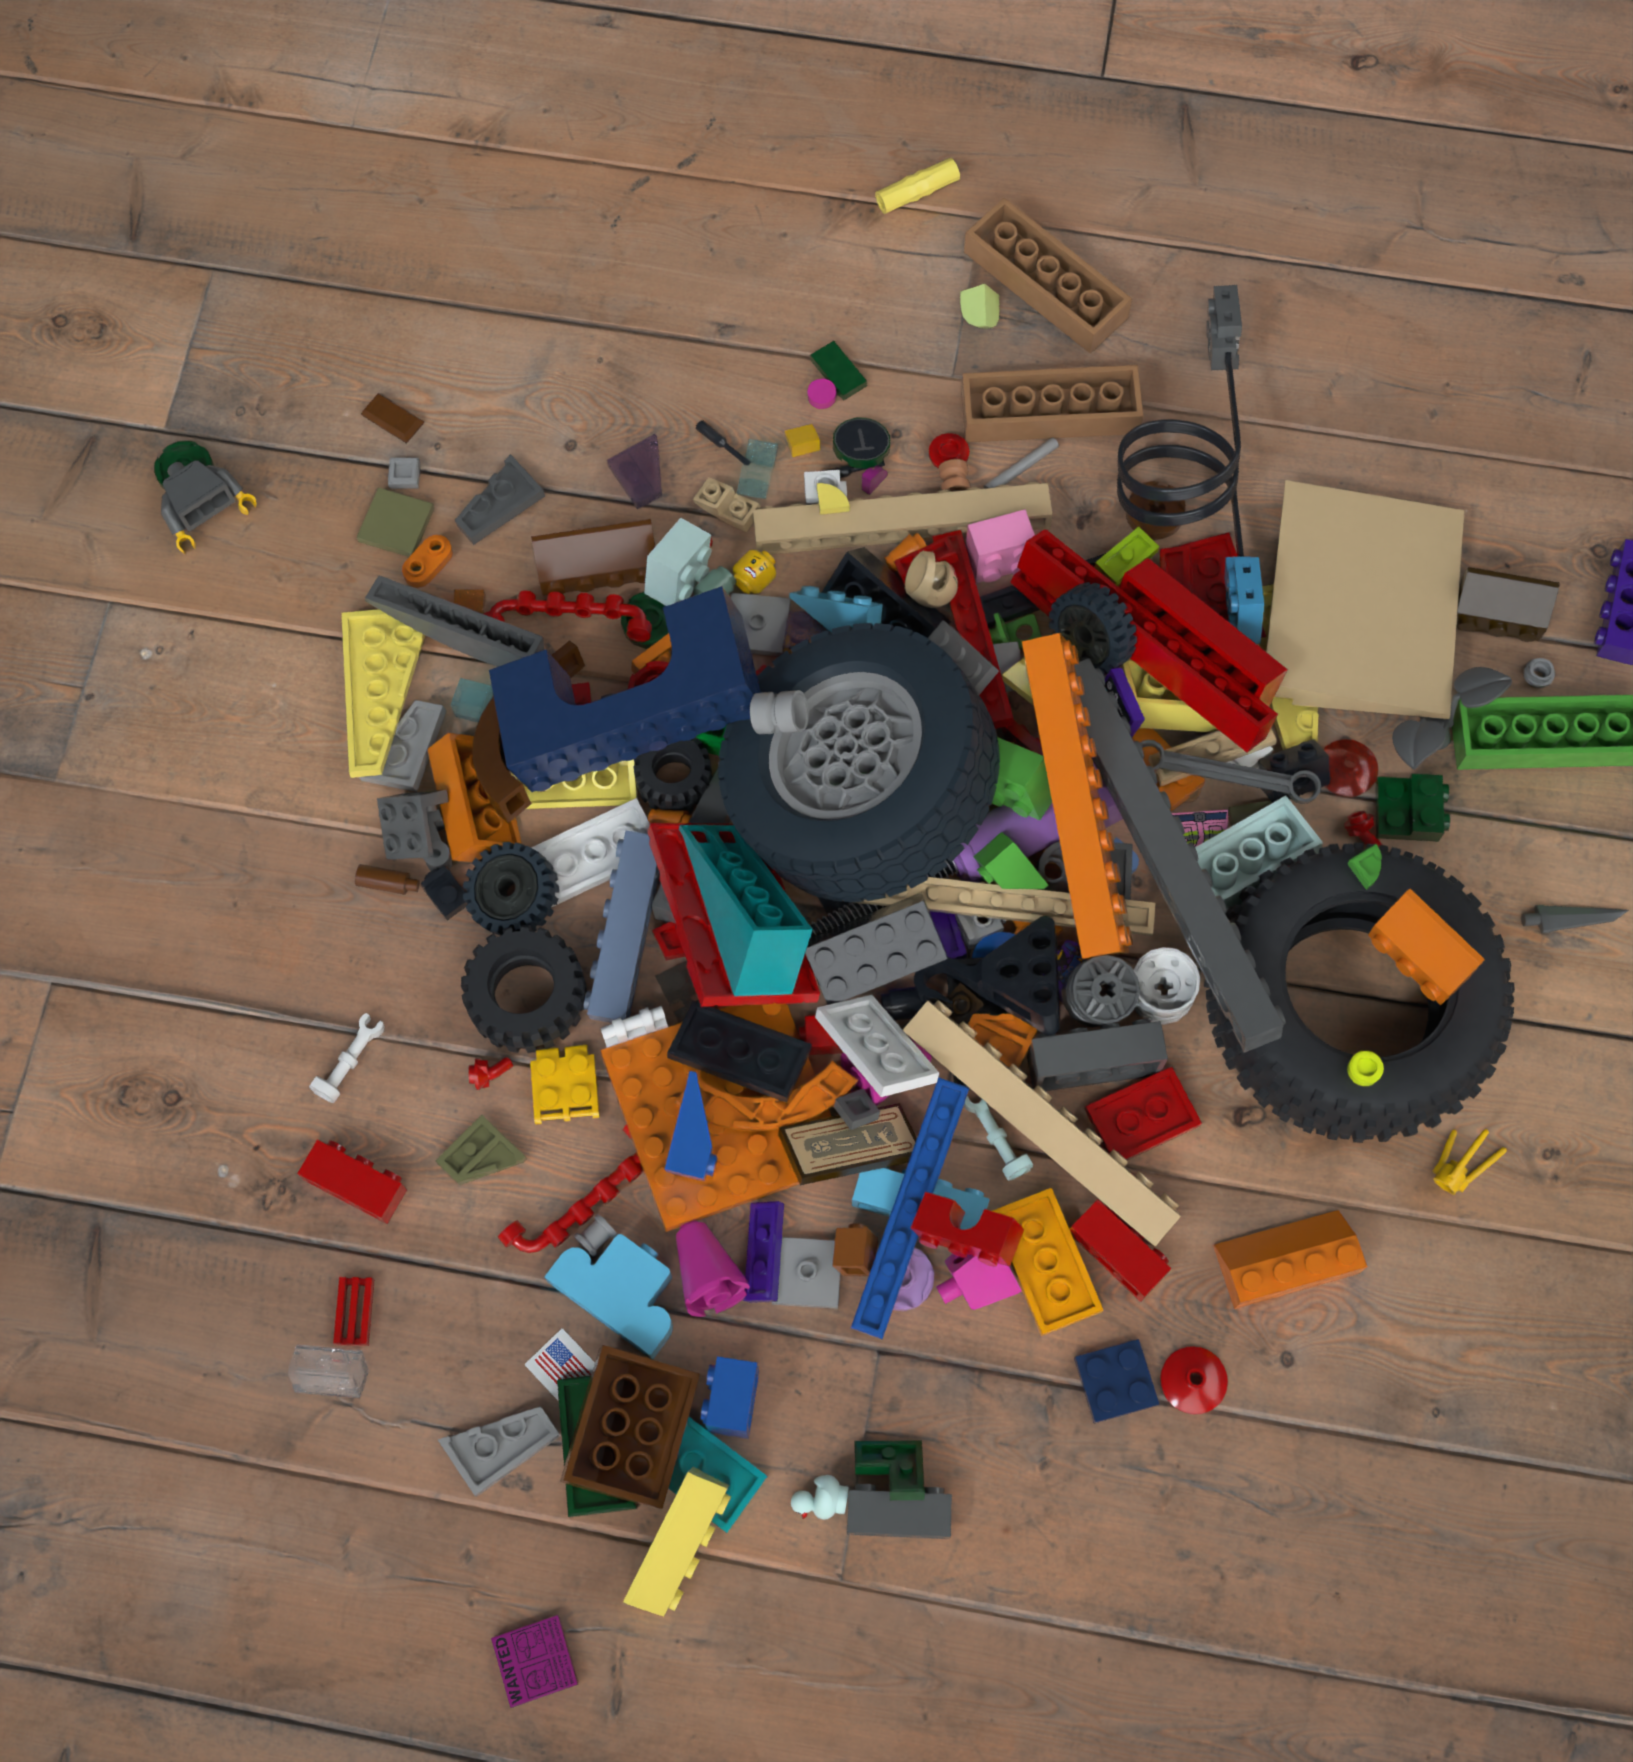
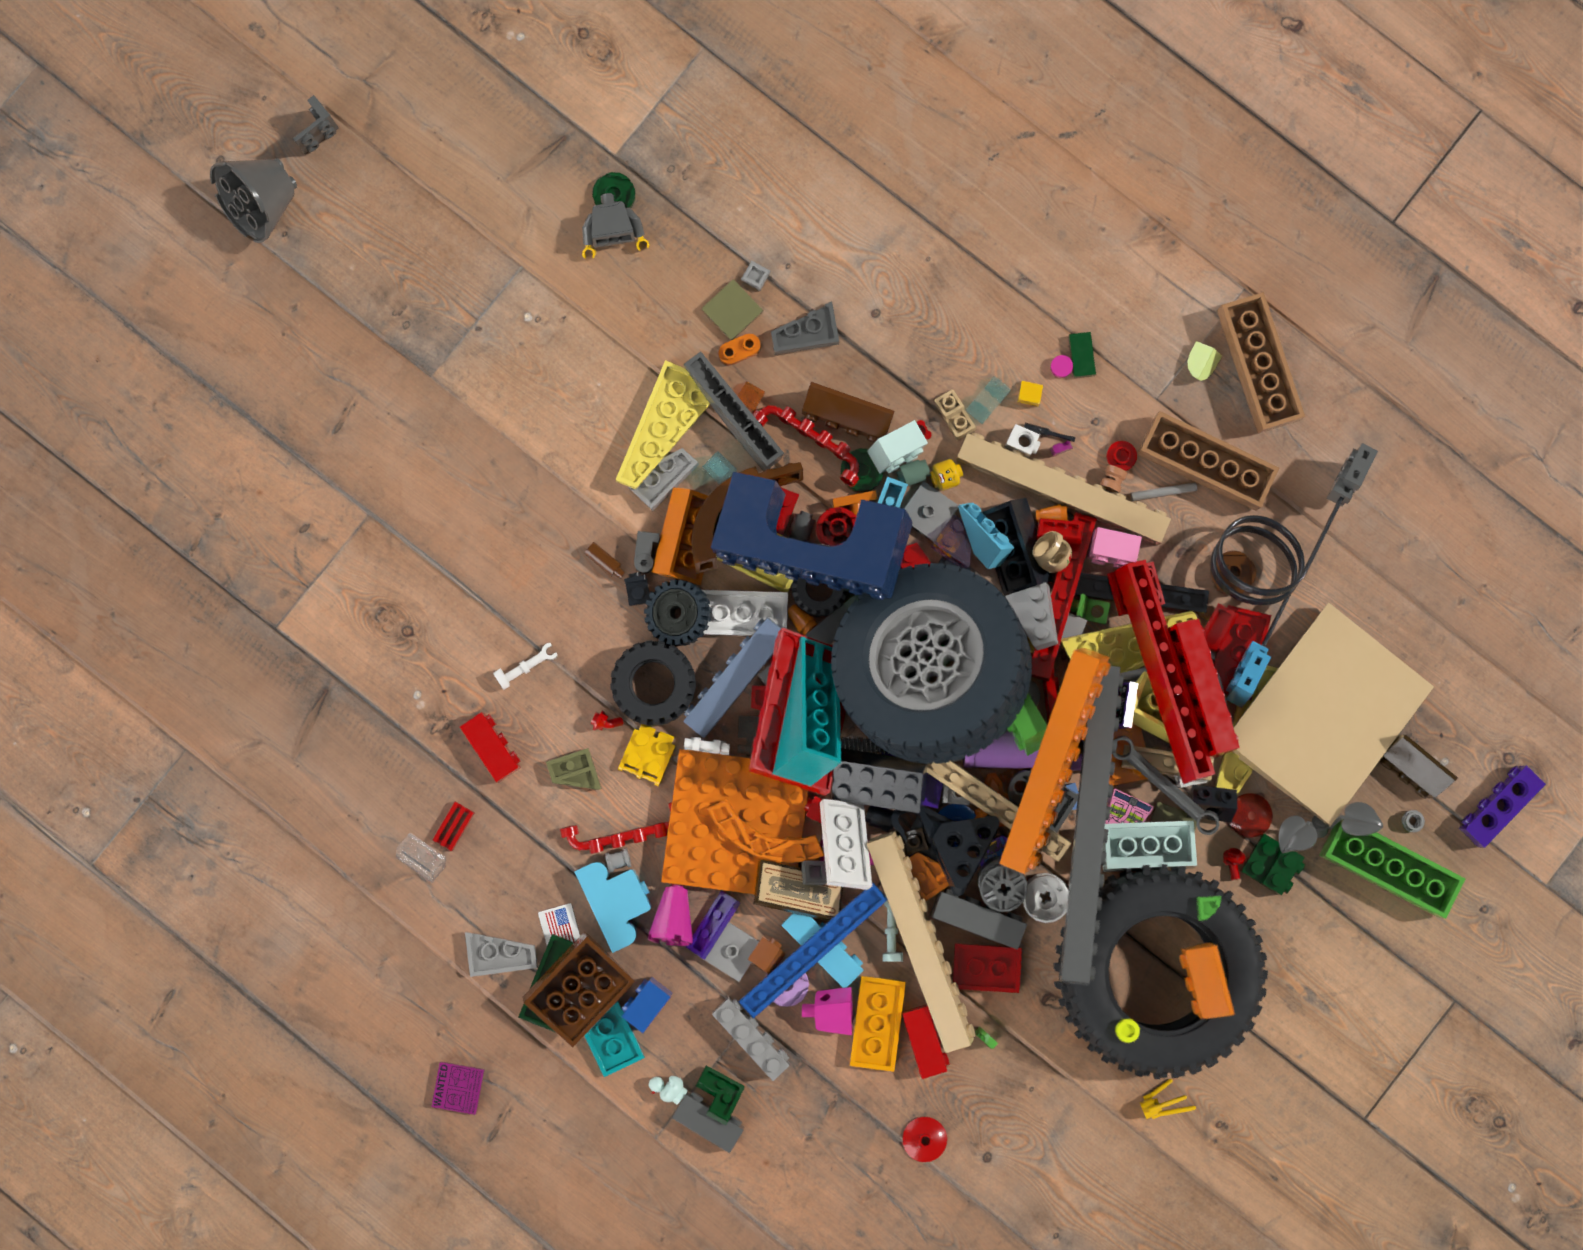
camera: 25 degrees right, 15 degrees up
reddish brown tile [361,393,424,444] -> none
dark grey bracket [377,790,449,859] -> none
clear purple wing [607,434,663,510] -> none
light yellow slope [623,1467,731,1617] -> none
blue slope [665,1071,718,1182] -> none
black tile [667,1000,812,1103] -> none
black piece [696,420,751,467] -> none
light grey wheel [750,690,809,734] -> none
light yellow tile [817,483,850,515] -> none
black tile [833,417,890,468] -> none
light yellow axle [875,158,960,214] -> none
red arch [911,1192,1024,1267] -> none
bright green slope [973,832,1048,889] -> none
black wheel [1049,582,1137,676] -> none
dark blue plate [1074,1339,1160,1424] -> none
lime plate [1094,527,1160,586] -> none
orange slope [1213,1210,1368,1309] -> none
dark grey bar [1521,905,1629,933] -> none
none -> light grey brick [712,997,790,1081]
none -> bright green tile [975,1026,998,1049]

